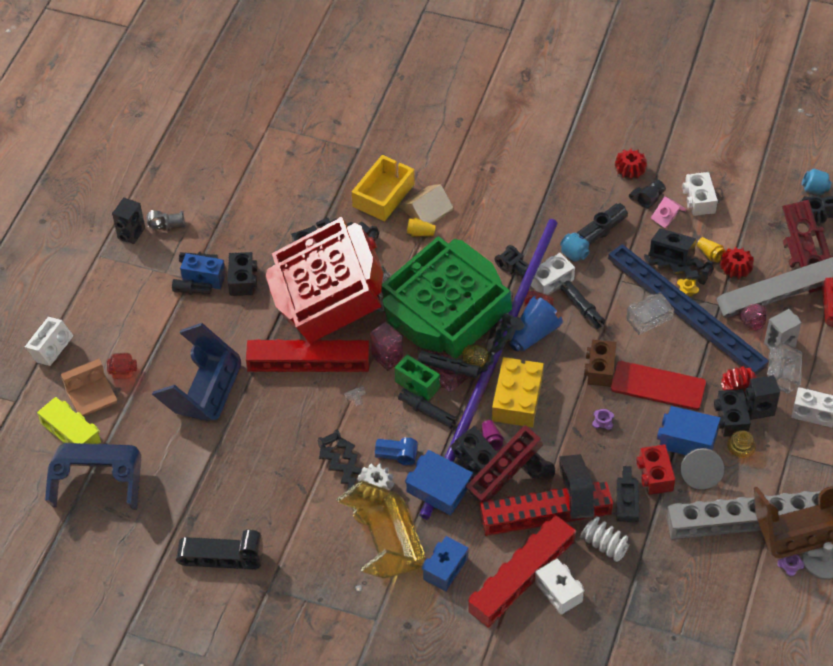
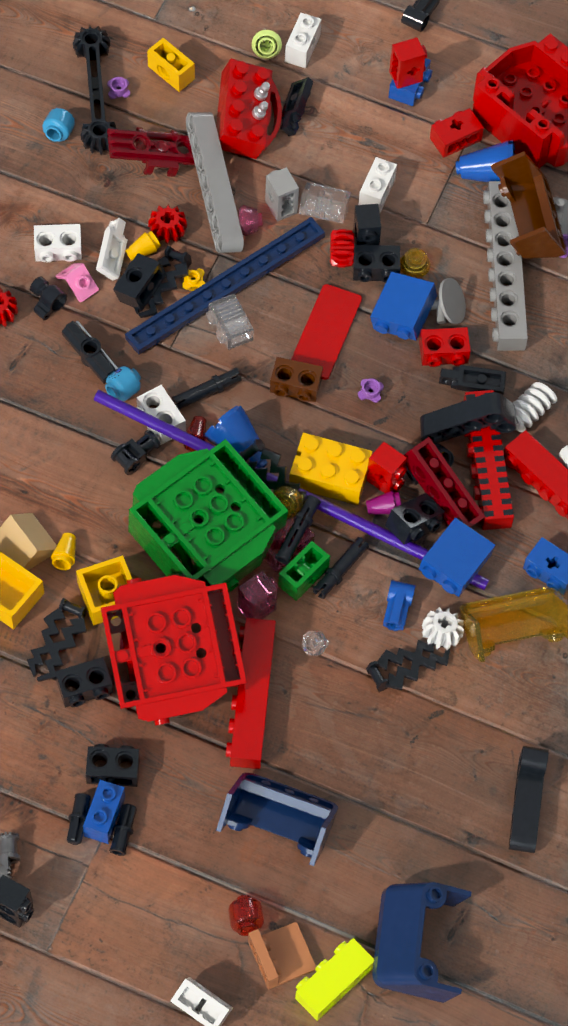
camera: 90 degrees left, 10 degrees up
none -> yellow brick [76,555,132,626]
none -> white hinge [96,218,128,281]
none -> red brick [366,442,407,493]

